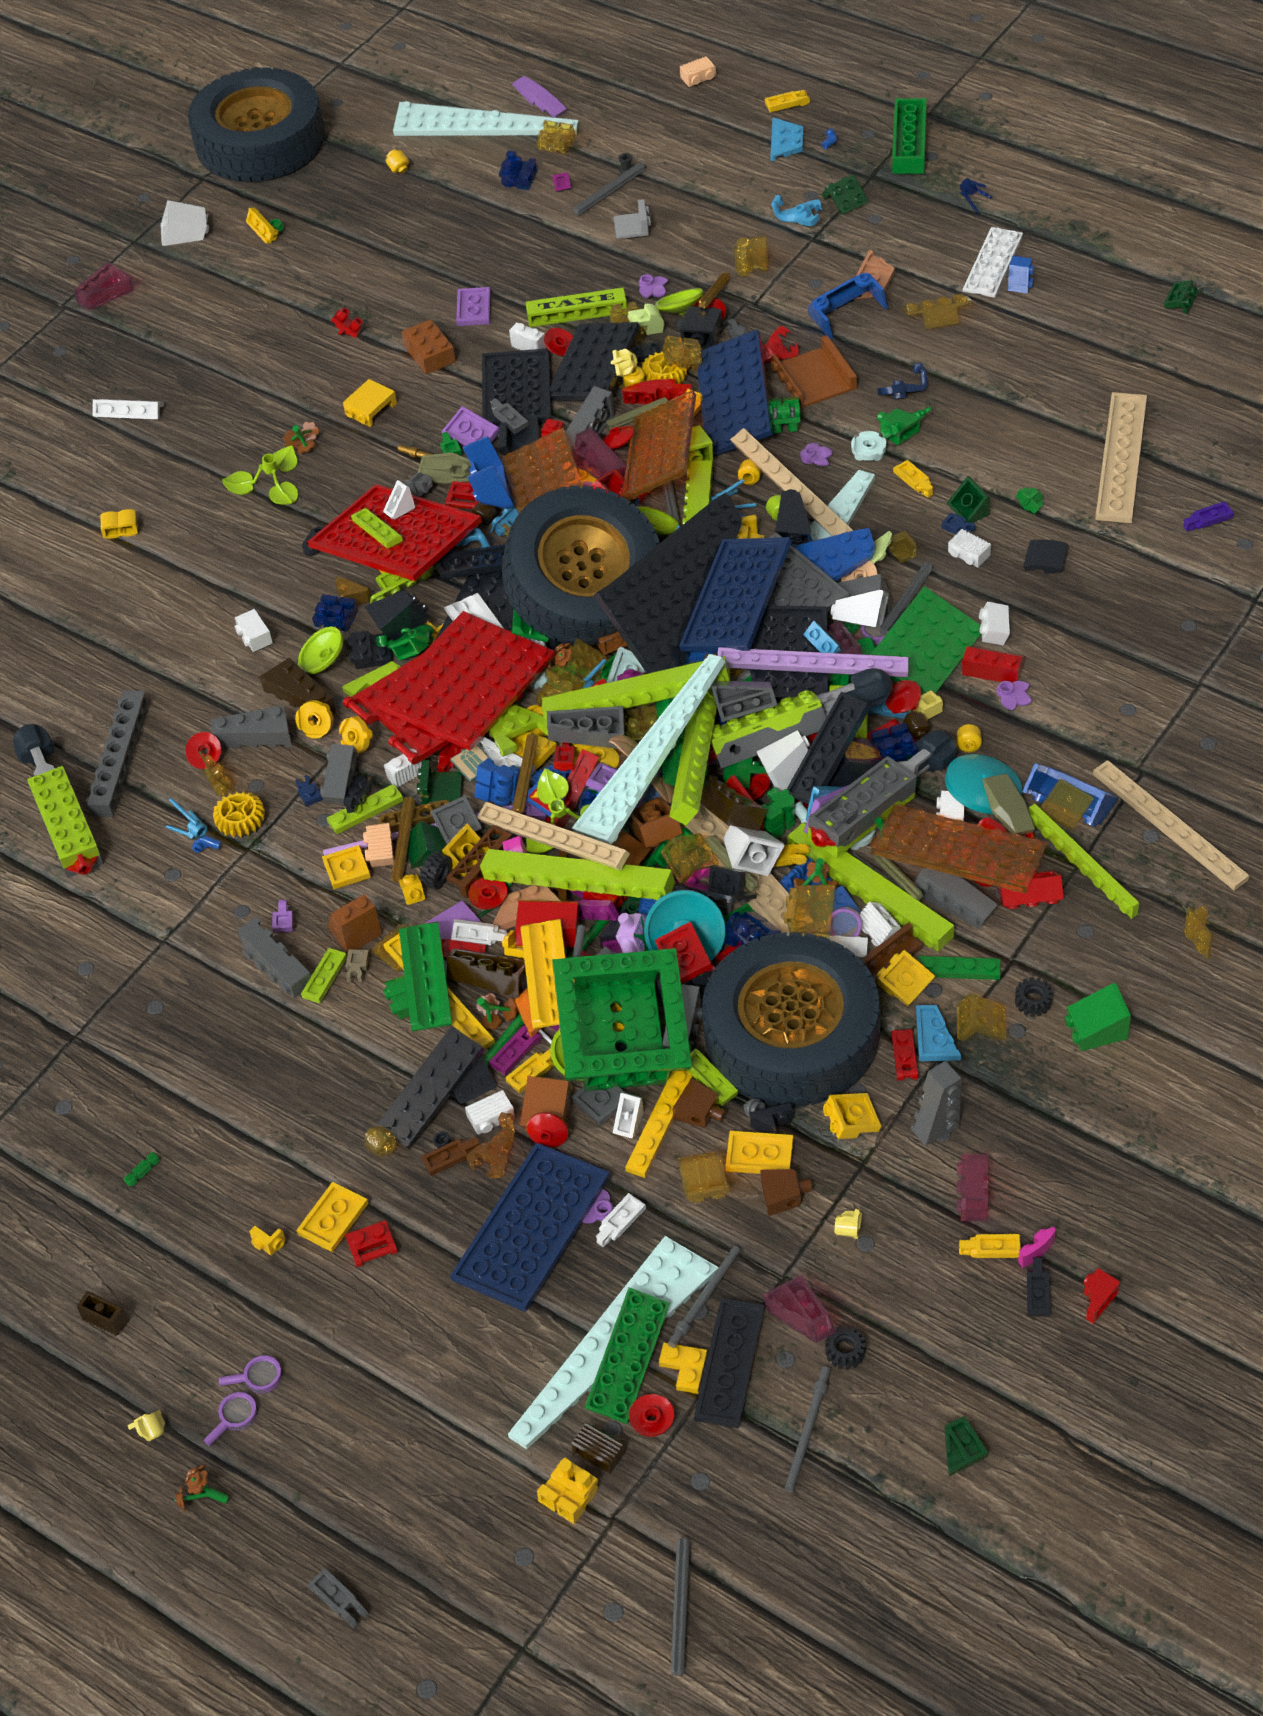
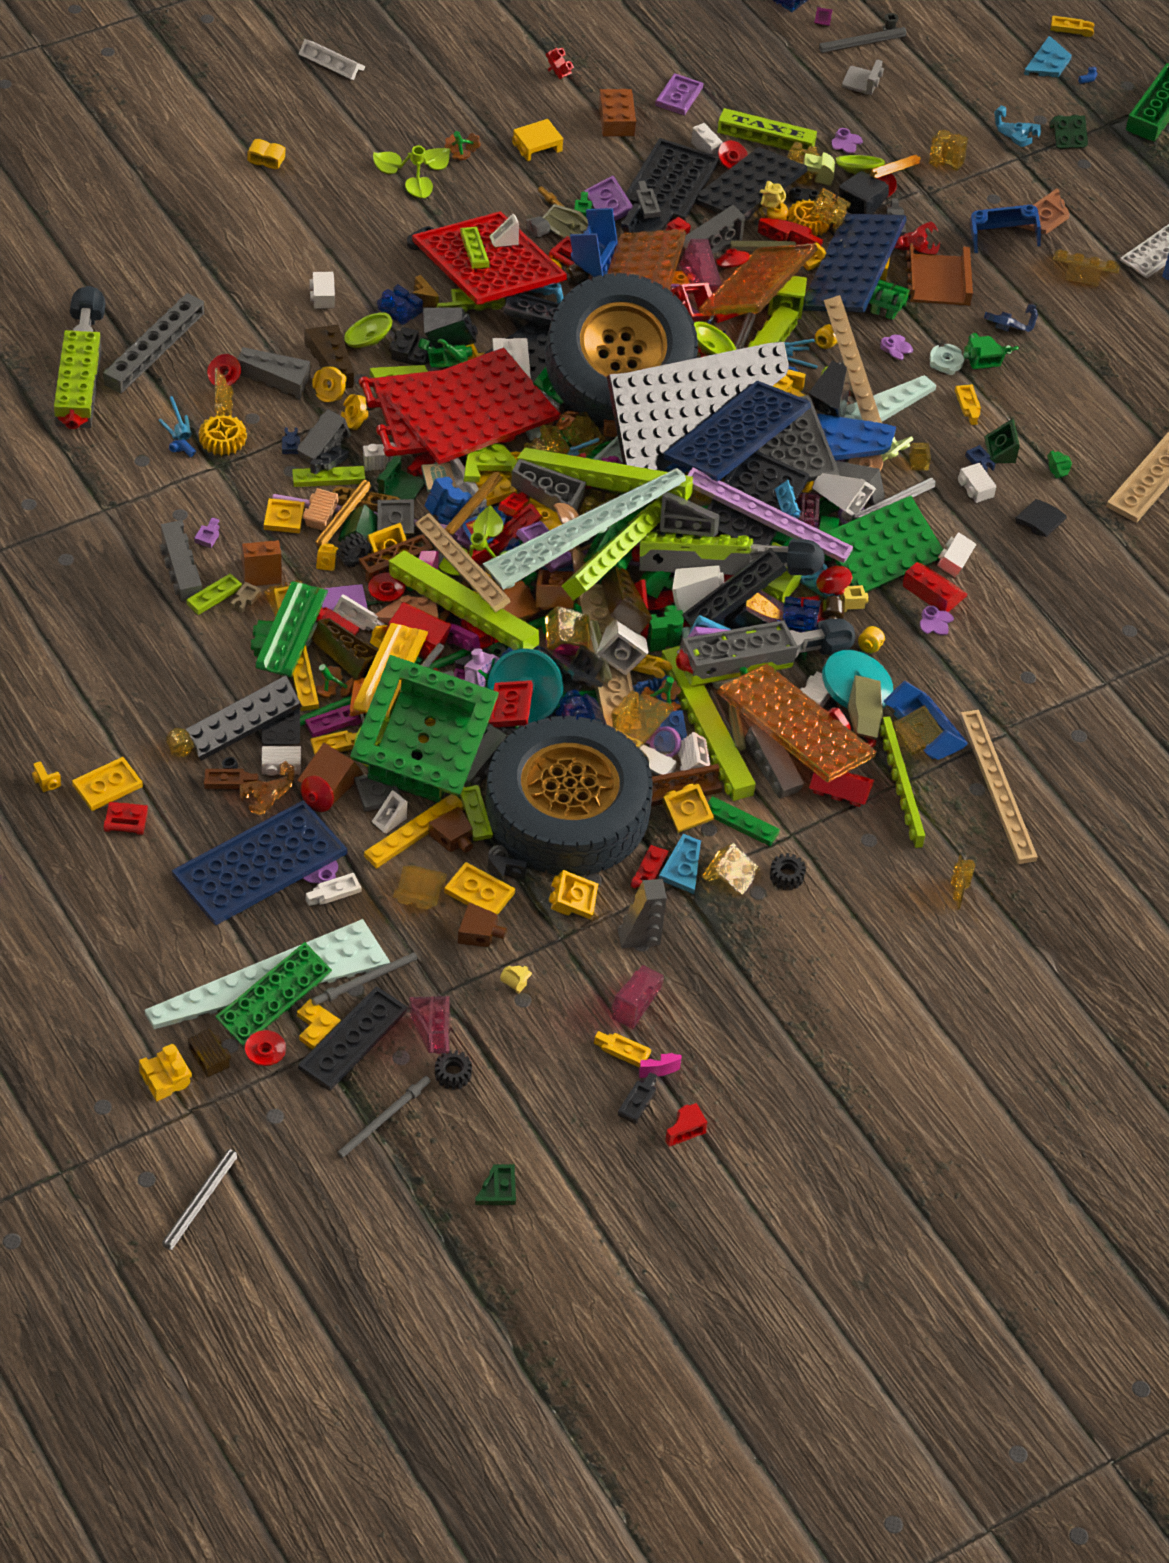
camera: 15 degrees right, 0 degrees up
green slope [1064,983,1131,1051] -> none

